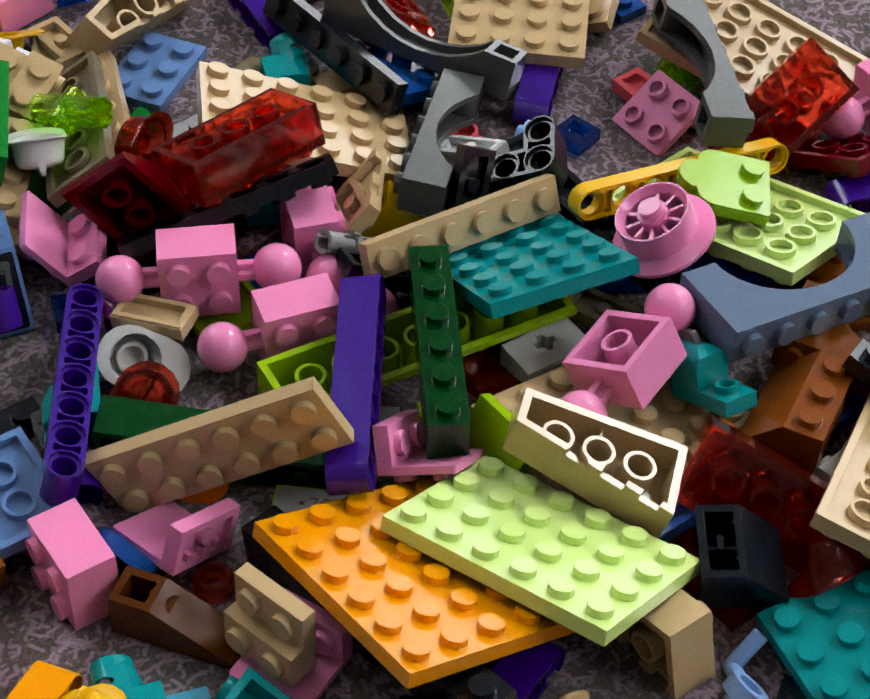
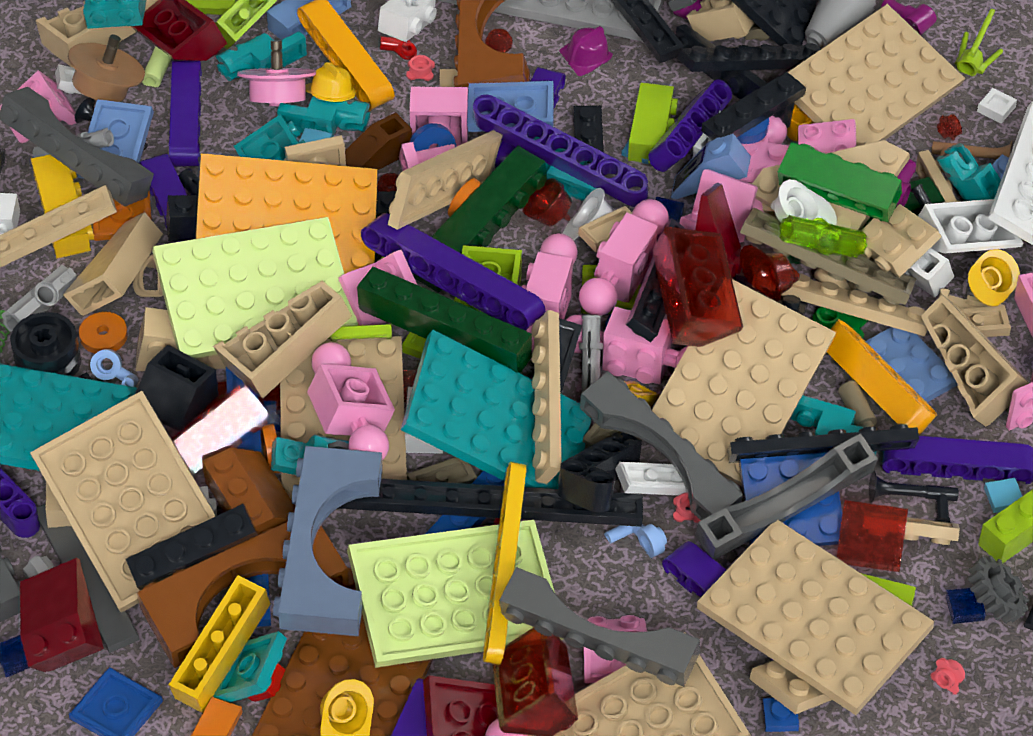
camera: 125 degrees right, 5 degrees up
tan wing [335,149,386,234] -> none
black plate [444,144,497,211] -> none
clear blue plate [557,114,601,157] -> none
bright pink piece [612,182,717,279] -> none
lime plate [678,149,770,226] -> none
none -> light orange beam [827,319,937,436]

